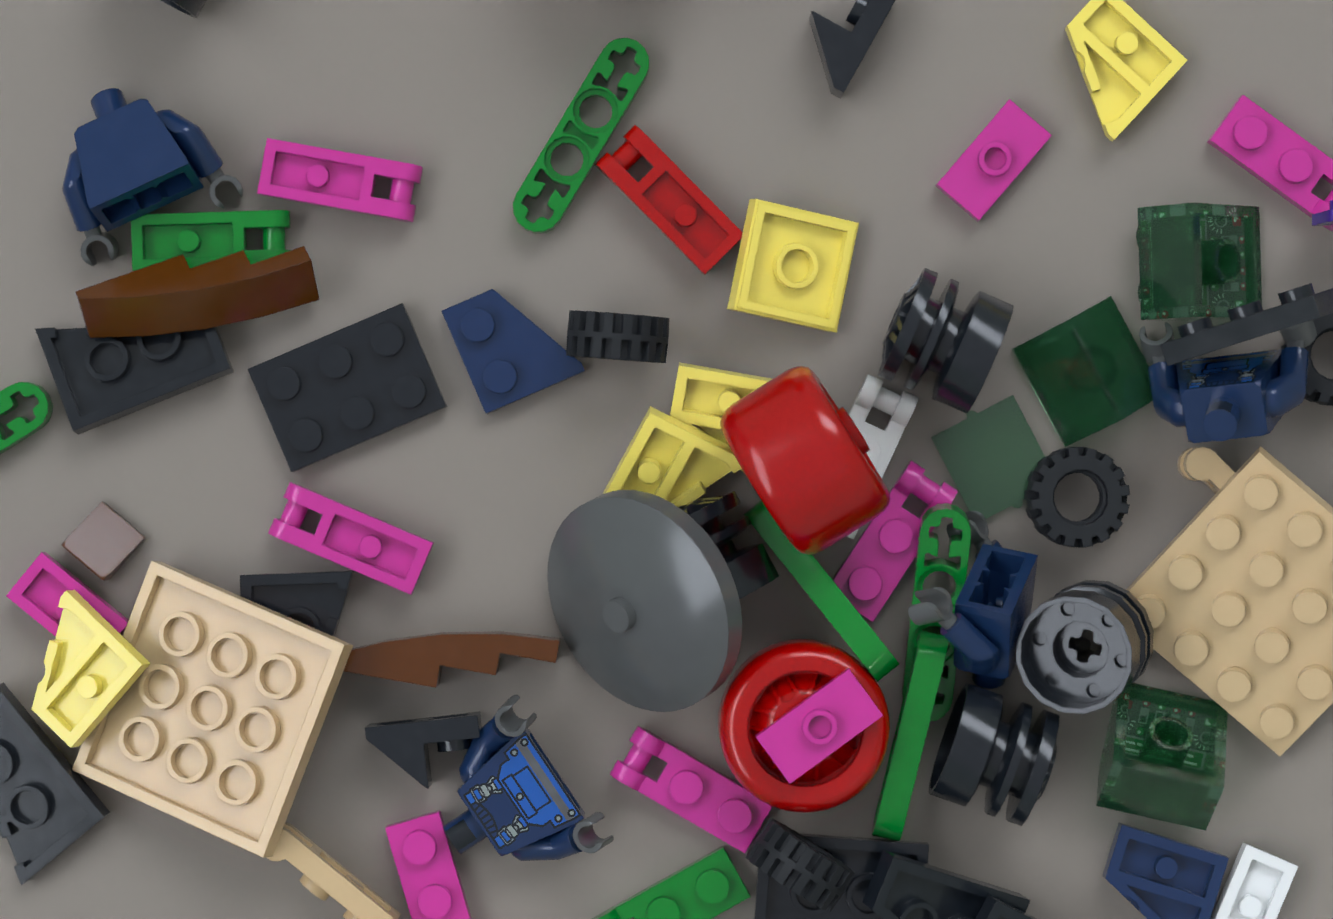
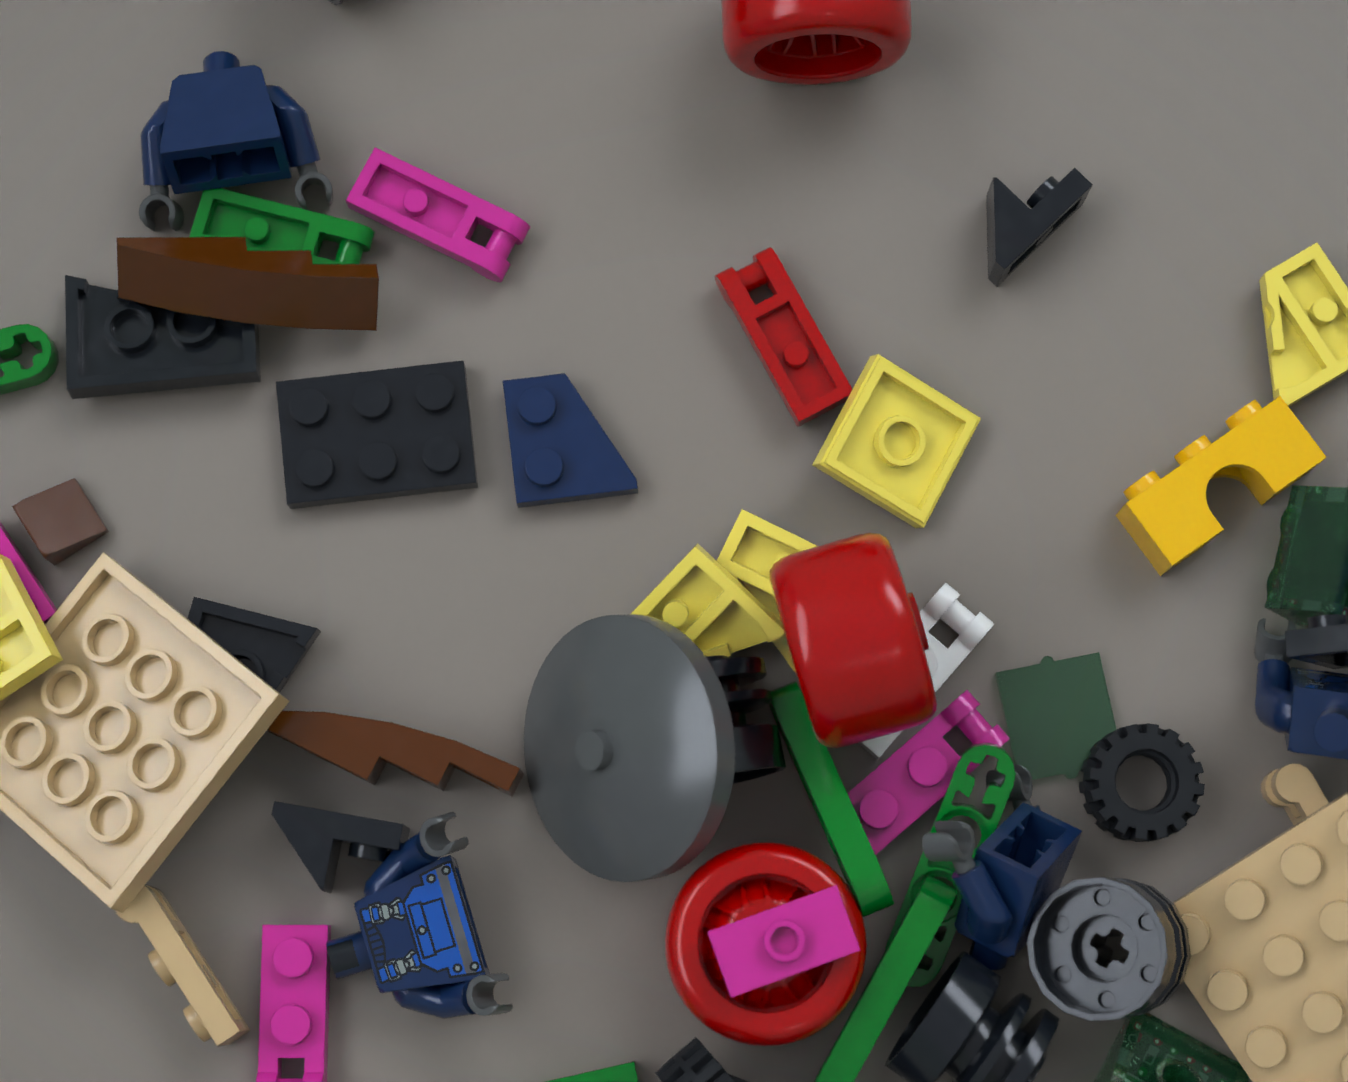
camera: 15 degrees right, 10 degrees down
dark pink plate [268,482,434,595] -> none
green beam [513,38,649,234] -> none
black tyre [566,310,669,363] -> none
dark pink plate [610,726,772,854] -> none
black wheel [878,268,1014,413] -> none
dark pink plate [935,99,1052,222] -> none
clear green slope [1012,296,1153,447] -> none
none -> yellow arch [1115,396,1327,576]

